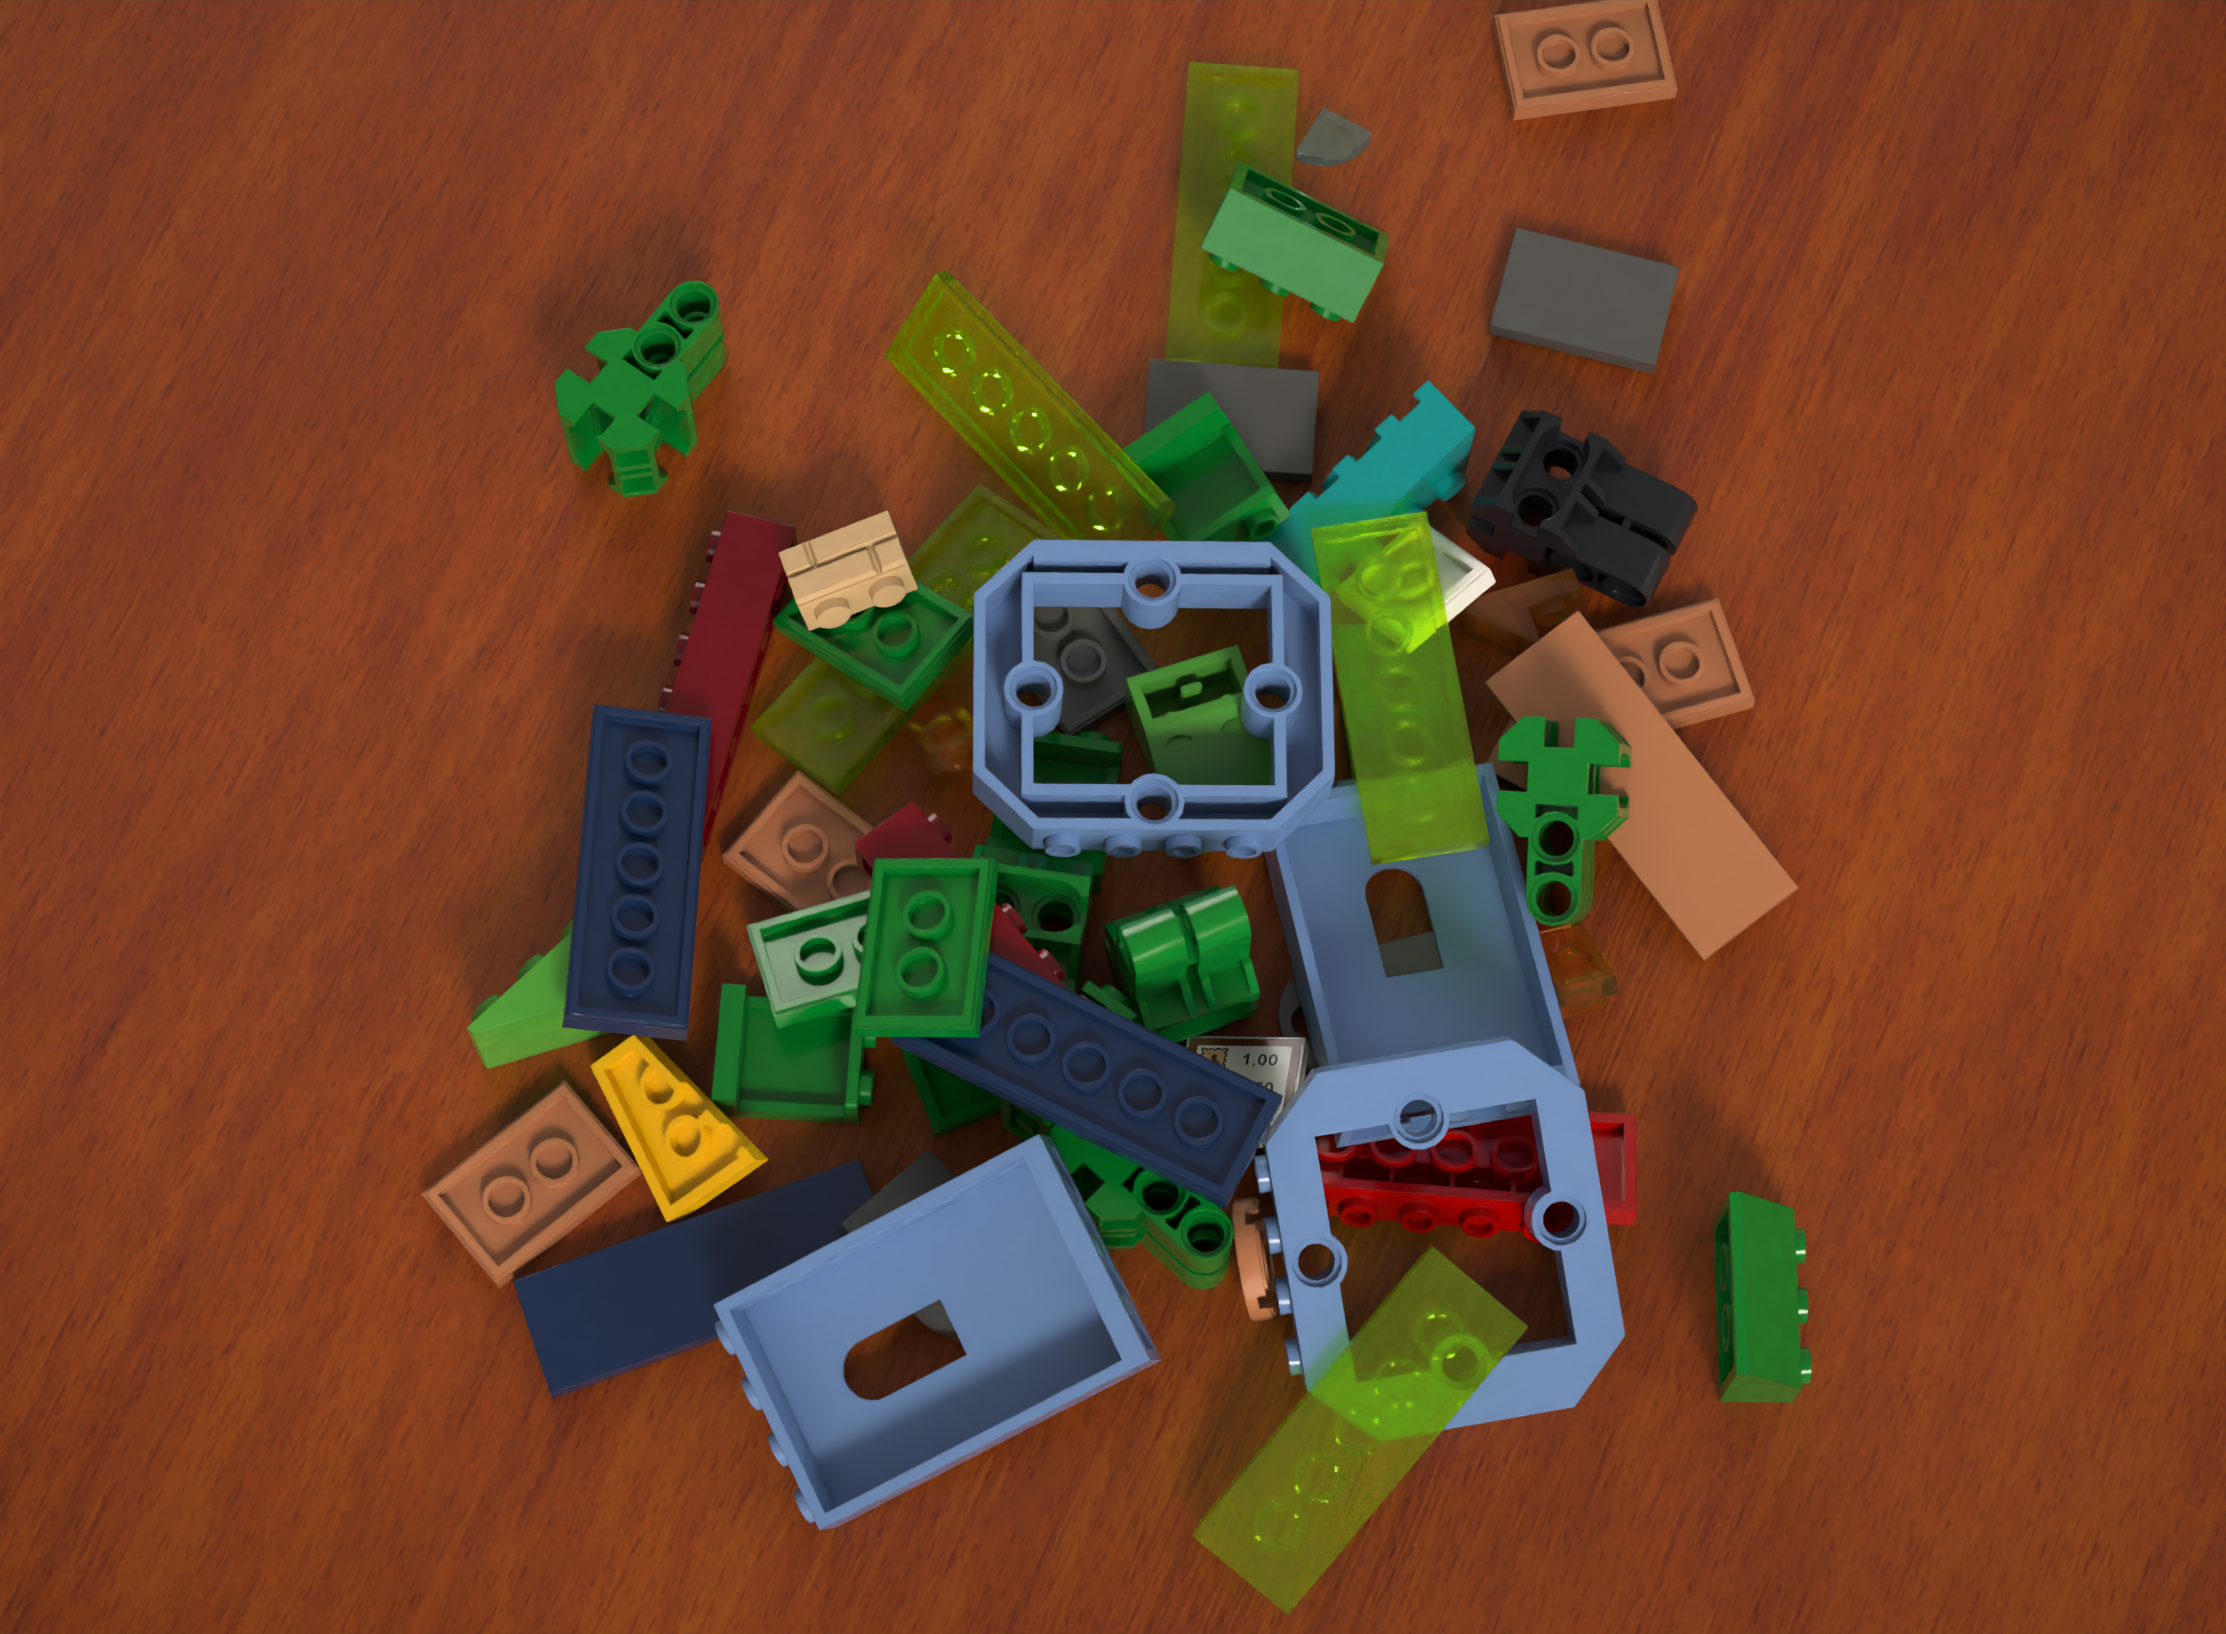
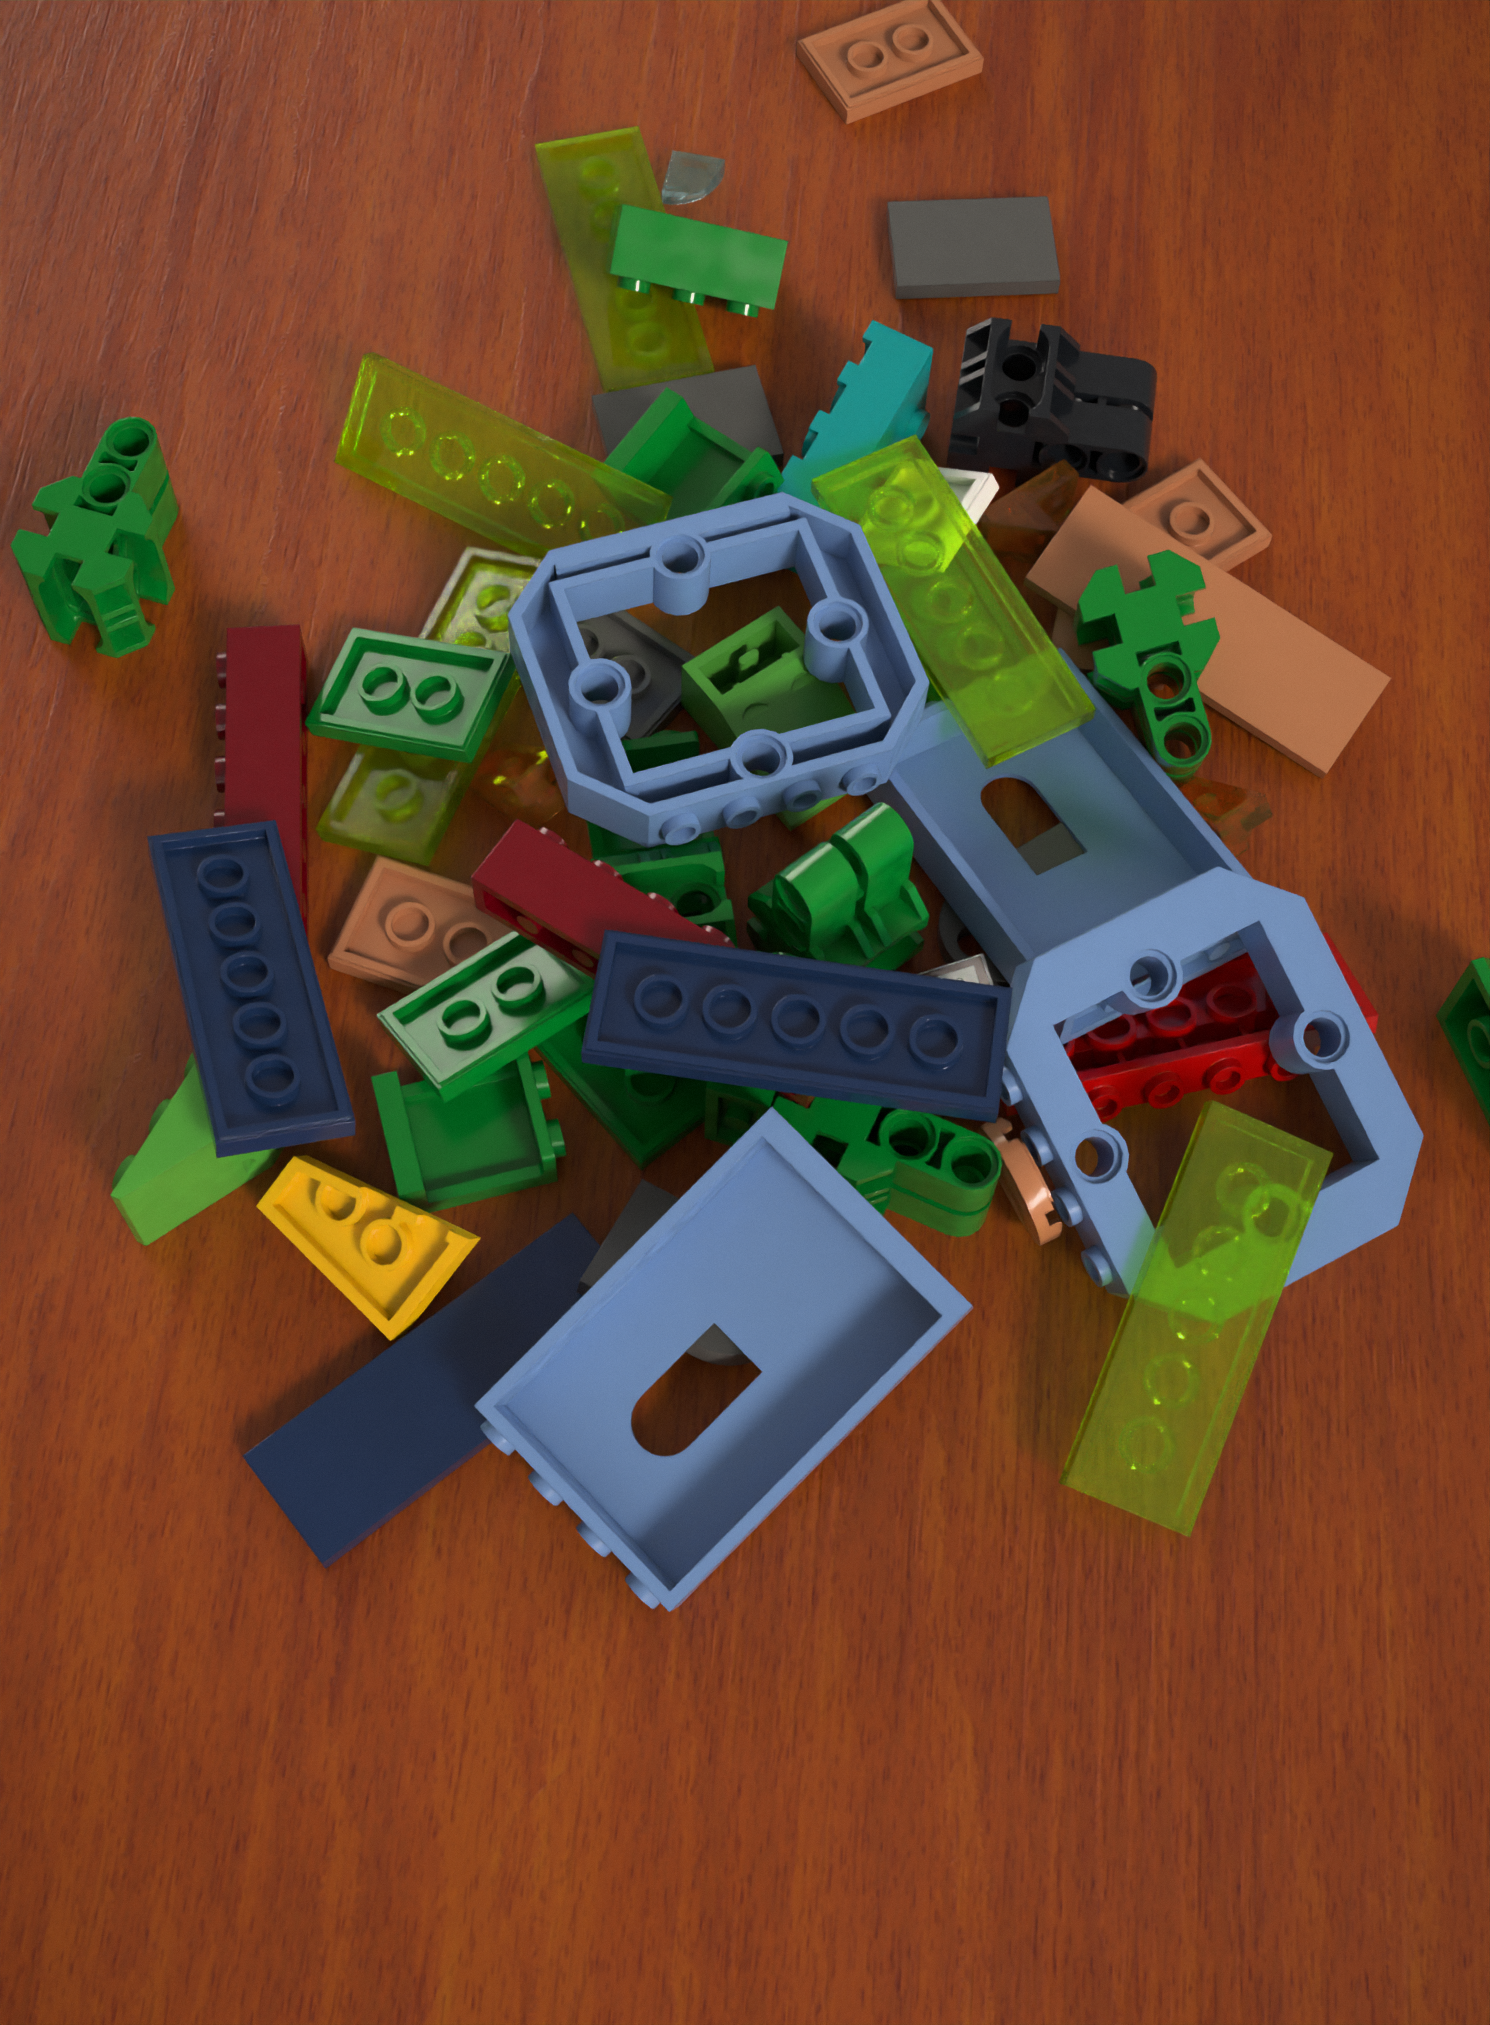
camera: 20 degrees left, 5 degrees down
nougat tile [422,1080,642,1289] -> none
tan brick [779,510,918,631] -> none
green tile [853,858,999,1038] -> none

